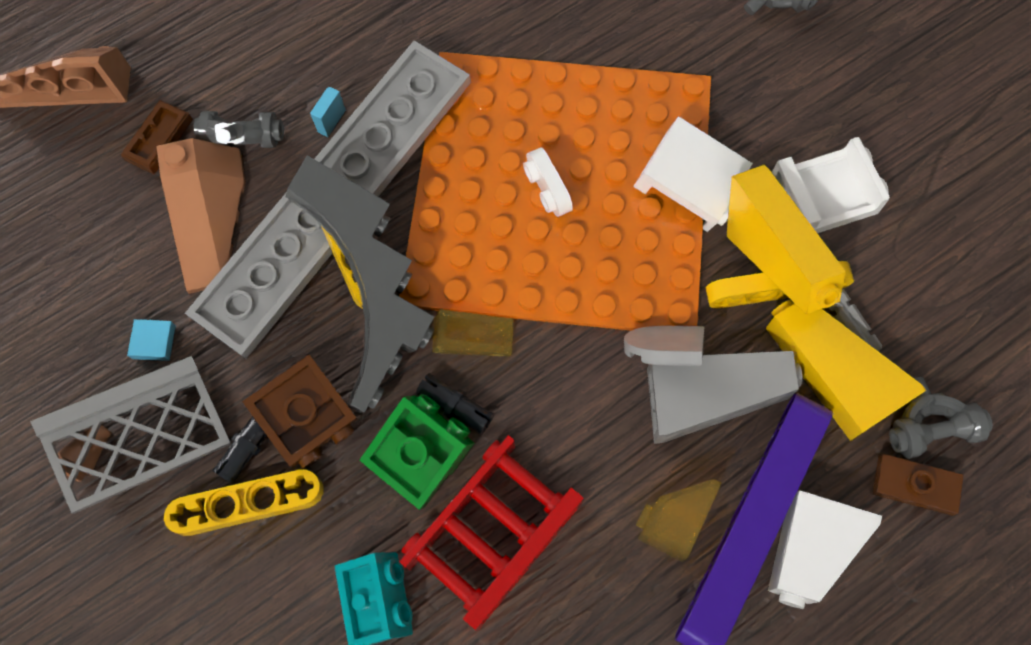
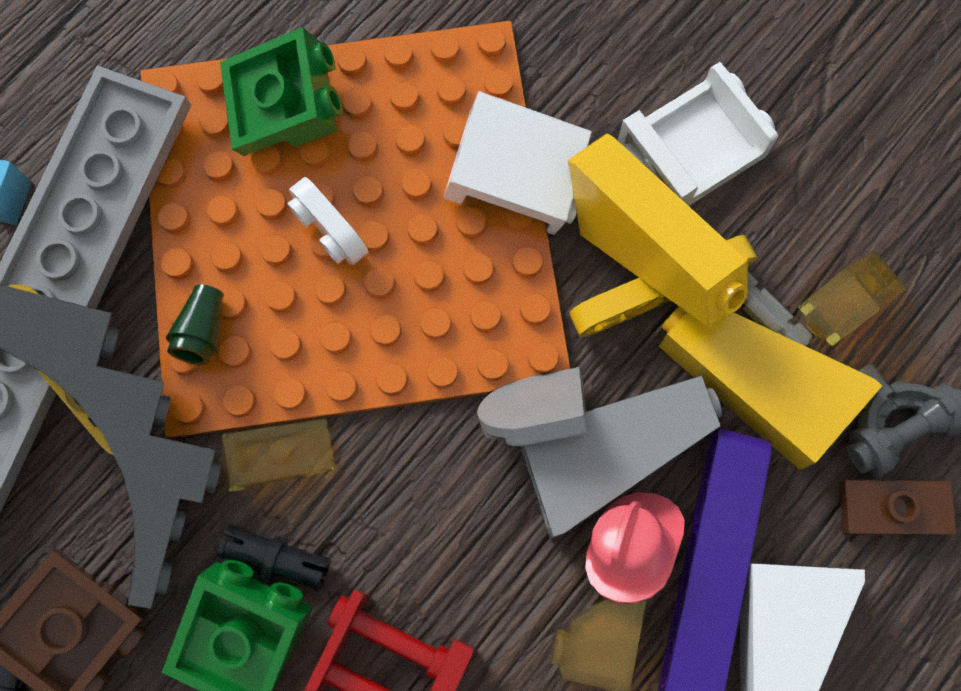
camera: 15 degrees left, 5 degrees up
none -> dark green cone [166,284,224,365]
none -> green plate [220,27,343,156]
none -> coral piece [585,492,685,604]
none -> clear yellow slope [798,251,908,346]

